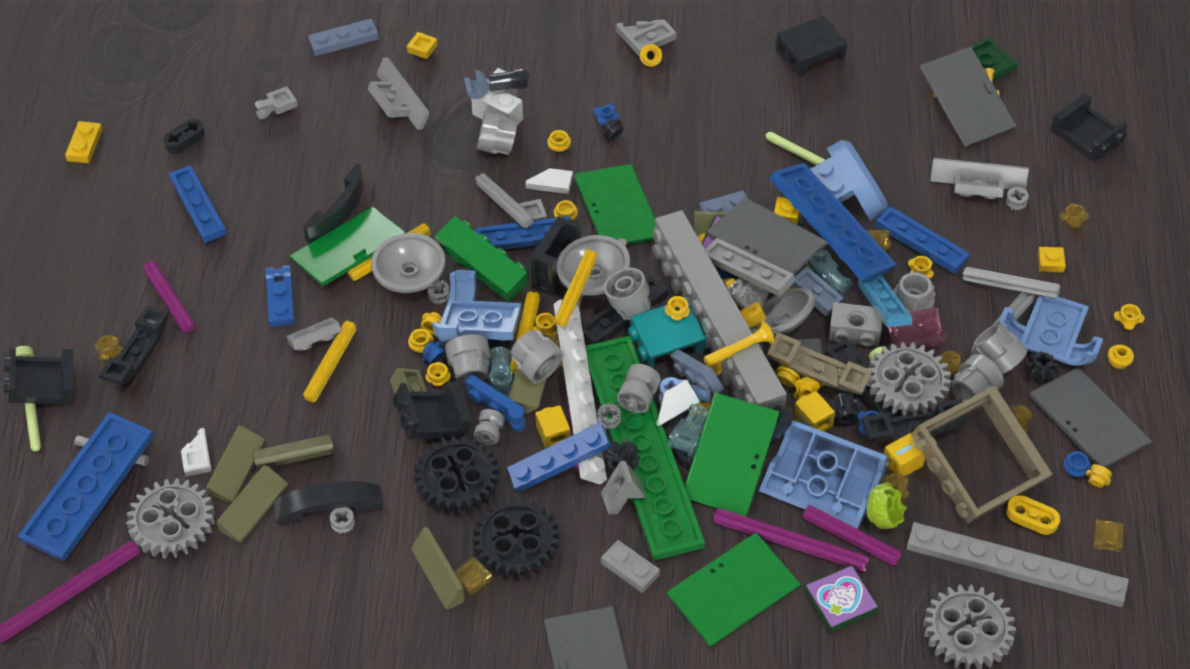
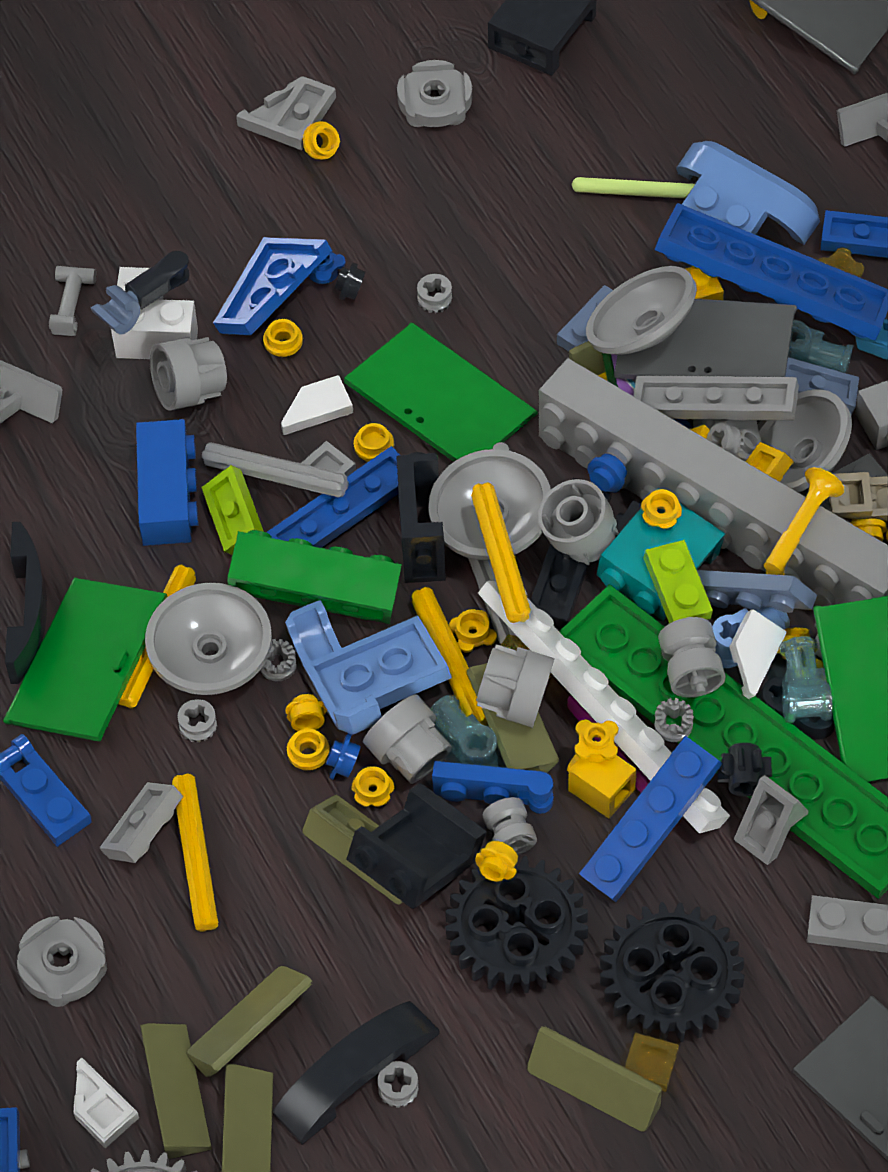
camera: 30 degrees left, 5 degrees up
none -> light grey plate [17,916,107,1007]
none -> light grey piece [49,266,96,336]
none -> blue brick [136,419,199,546]
none -> light grey bush [177,699,217,743]
none -> lime plate [201,465,264,555]
none -> blue wing [213,237,333,335]
none -> light grey plate [397,60,472,127]
none -> light grey bush [417,274,452,313]
none -> yellow plate [475,841,518,882]
none -> yellow plate [575,719,618,762]
none -> light grey dish [586,266,697,355]
none -> blue plate [587,454,627,493]
none -> lime plate [643,540,713,624]

